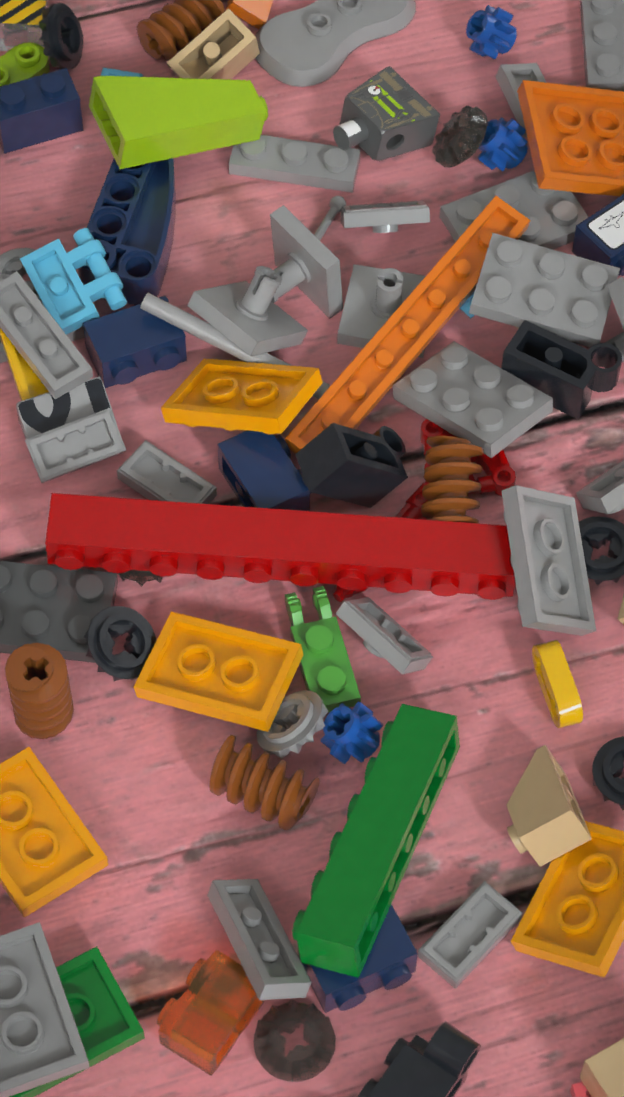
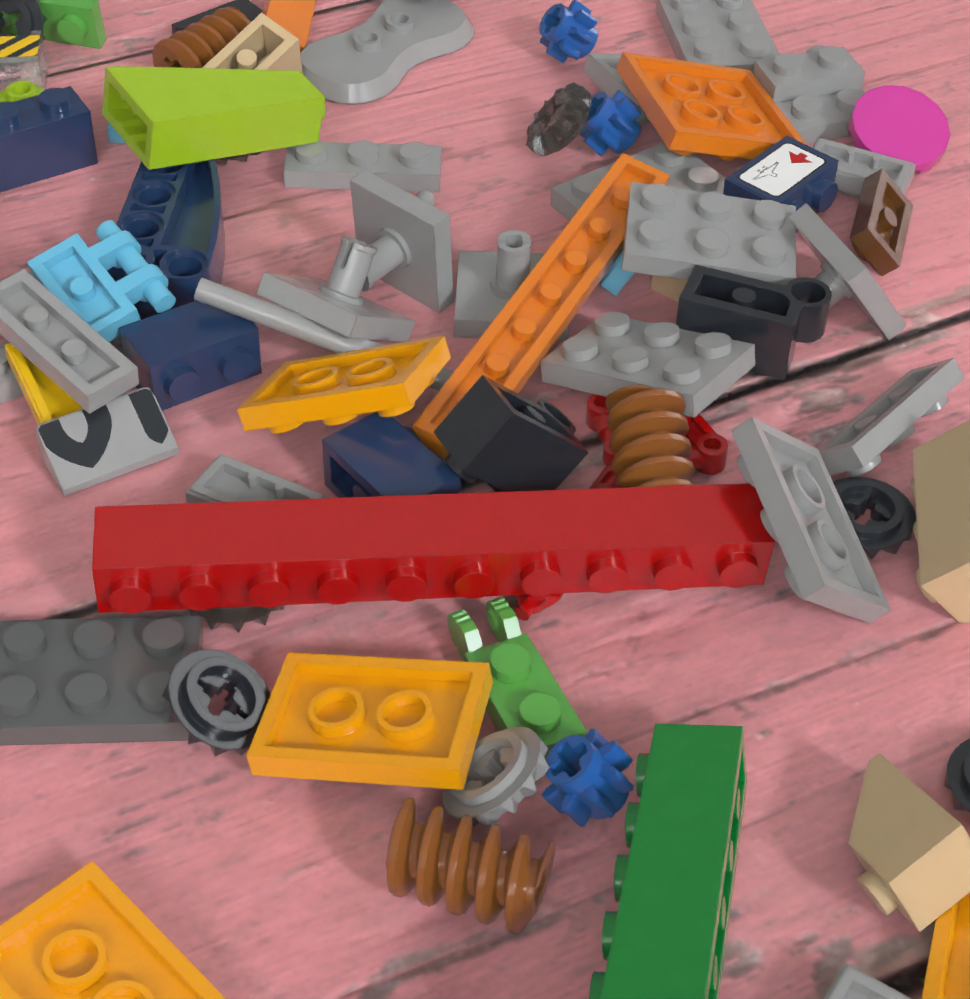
camera: 10 degrees left, 15 degrees down
dark orange piece [5,643,74,739] -> none
light grey plate [25,408,126,484] -> none
black gear [39,3,83,70] -> none
dark grey torso [333,66,440,161] -> none
light grey plate [336,597,433,675] -> none
light grey plate [340,200,430,233] -> none
yellow beam [532,640,583,728] -> none

